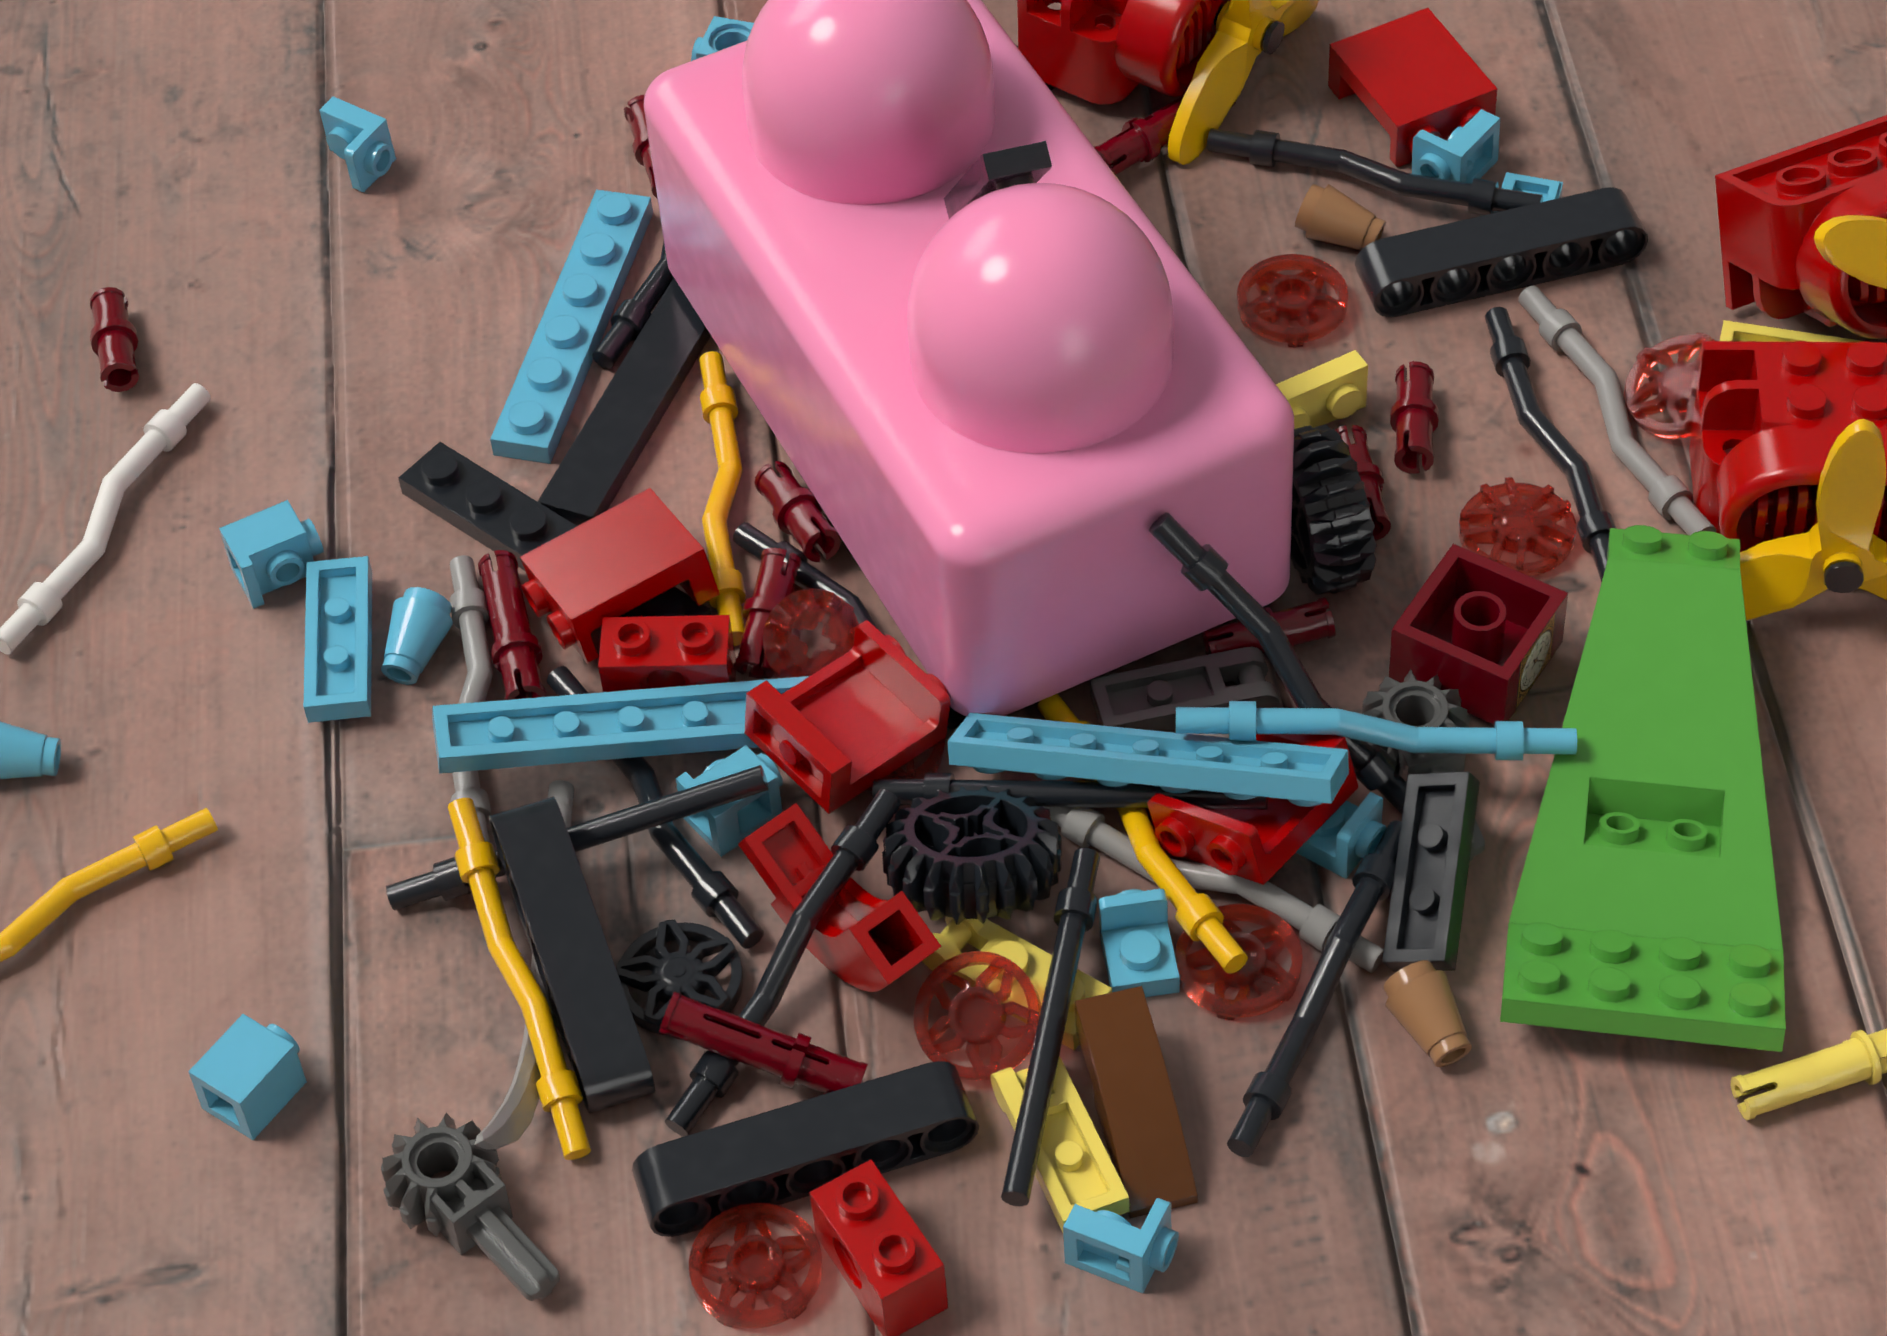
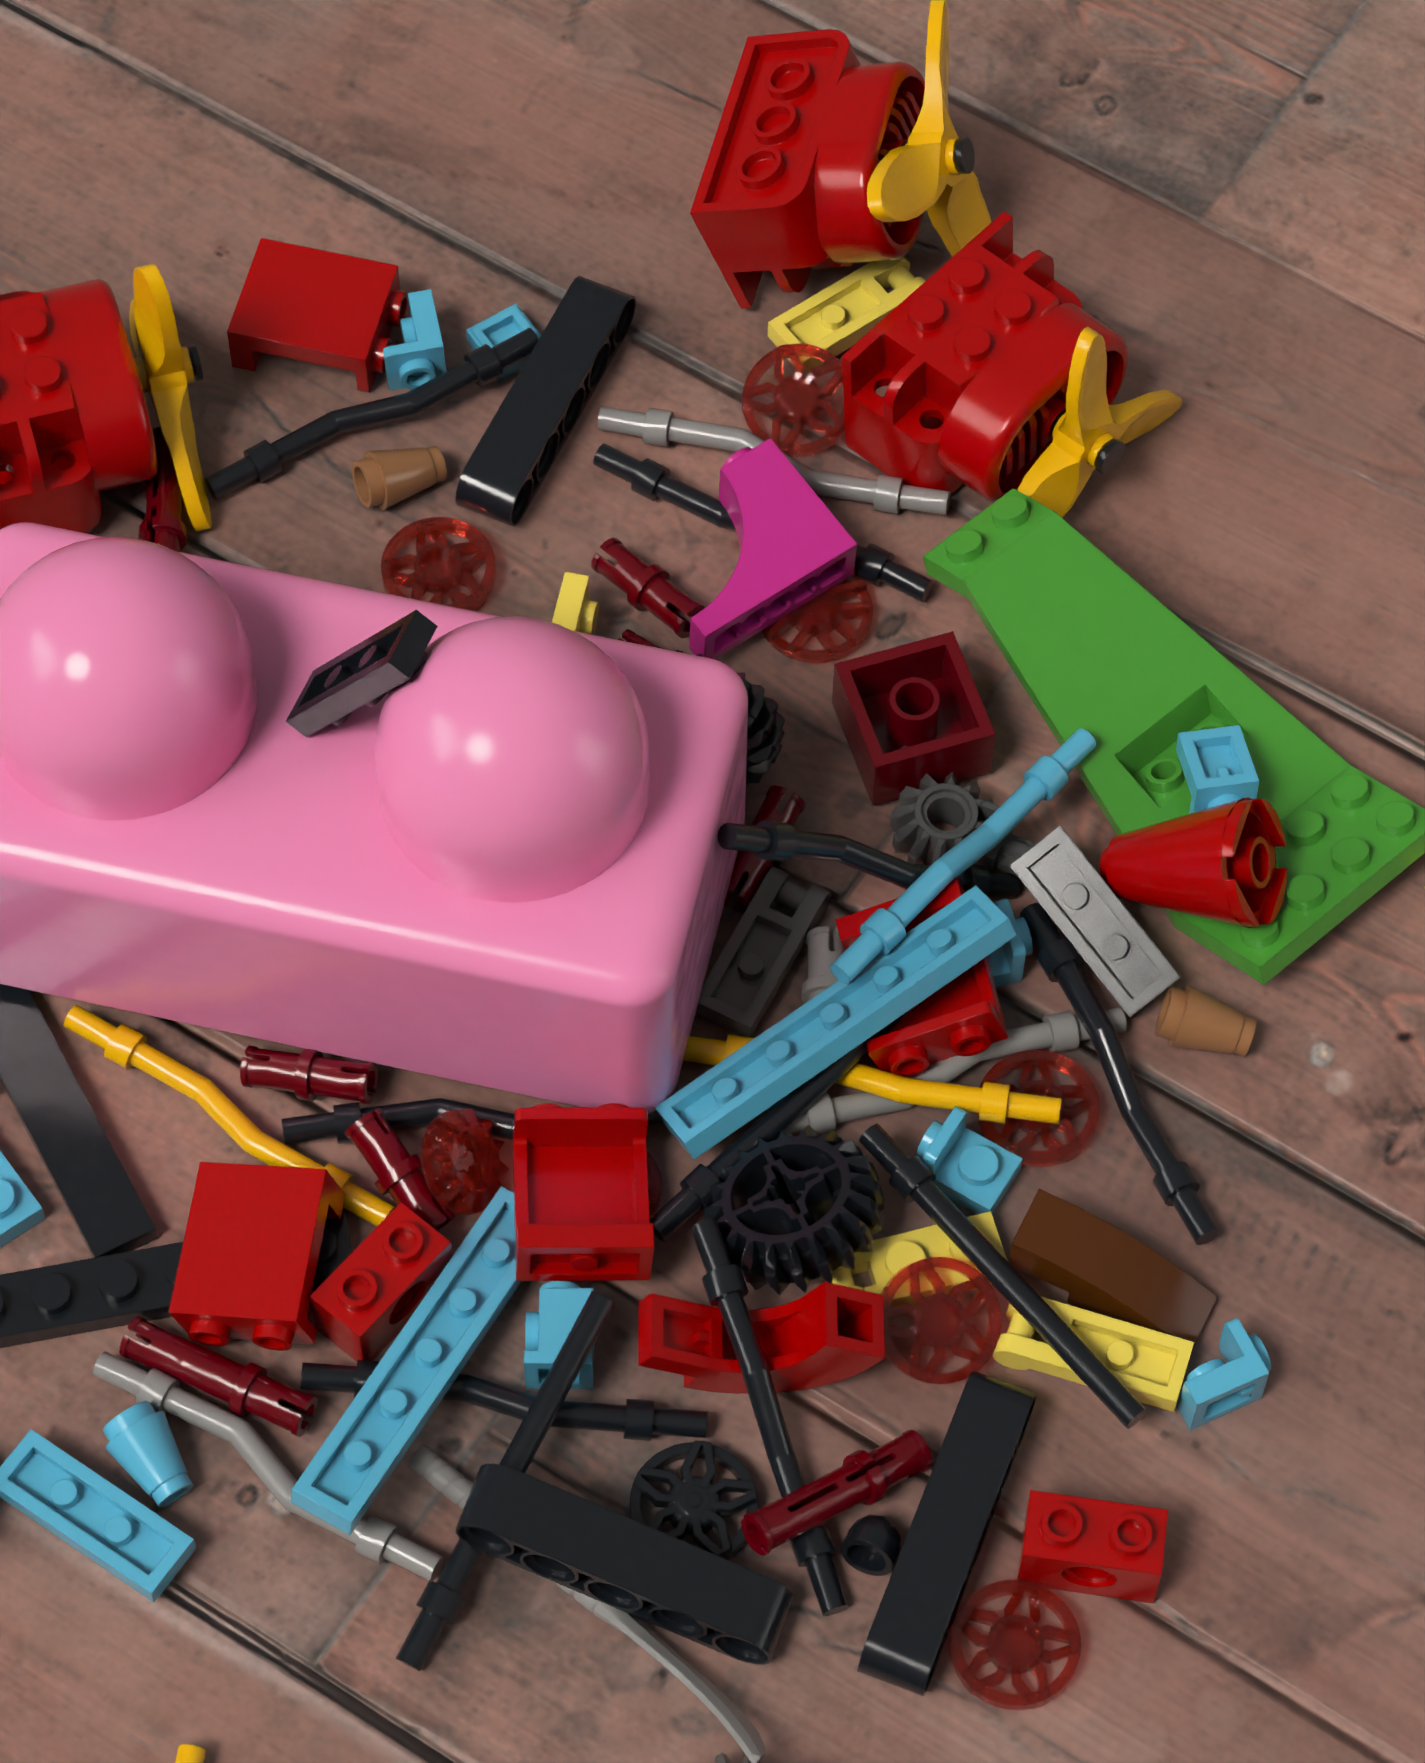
camera: 55 degrees left, 10 degrees up
yellow bar [447,798,591,1160] -> none
none -> dark pink arch [689,438,857,659]
none -> black hinge [841,1514,901,1576]
none -> red cone [1100,798,1287,928]
none -> medium azure bracket [1176,725,1259,814]

